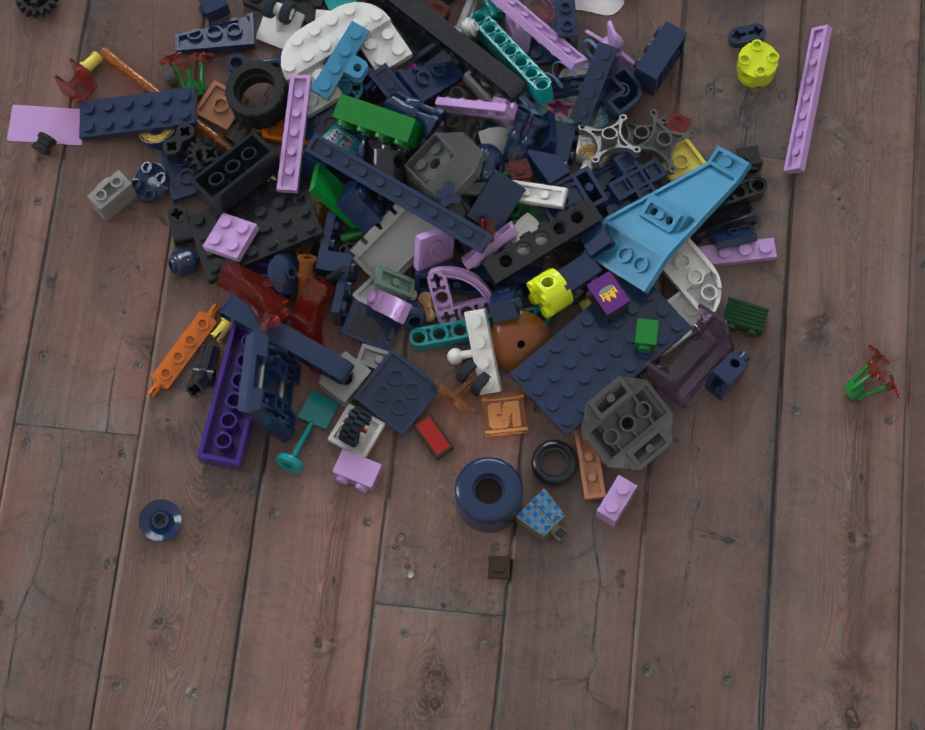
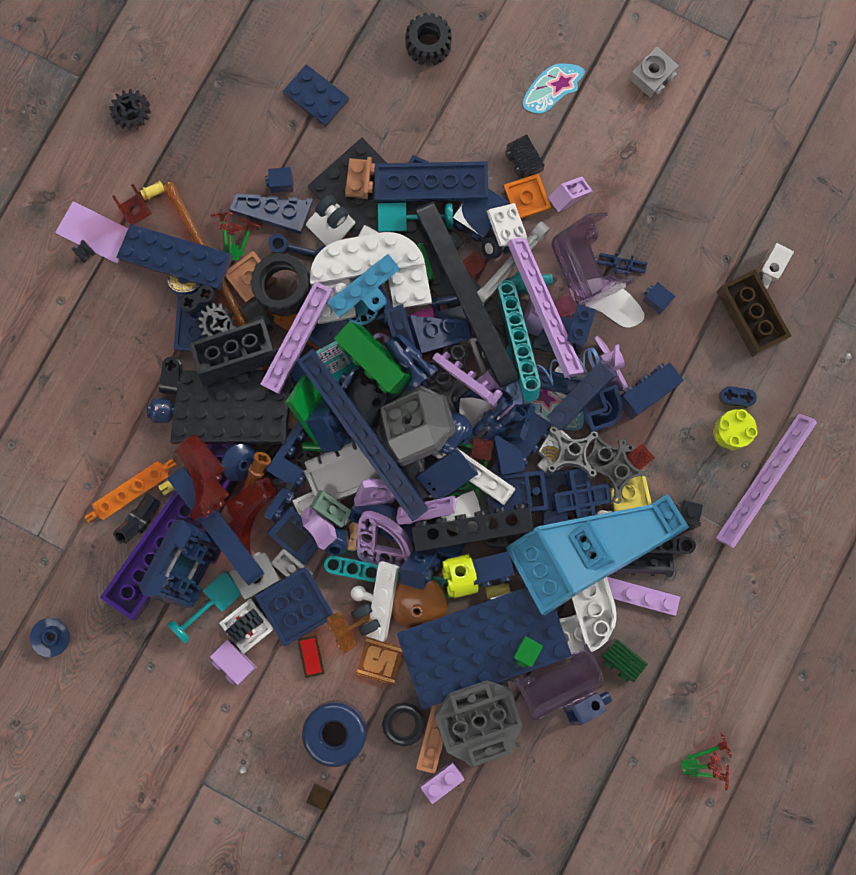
camera: 15 degrees right, 10 degrees up
light grey brick [87,170,137,222] -> none
dark blue dish [131,161,169,202] -> none
dark grey axle [162,66,178,86] -> none
lavender plate [203,213,260,262] -> none
dark blue piece [436,181,462,207] -> none
white plate [462,17,479,37] -> none
clear red plate [478,218,496,243] -> none
torso [515,488,568,542] -> none
dark blue piece [580,221,616,258] -> none
piece [586,272,630,323] -> none
dark blue plate [710,226,757,250] -> none

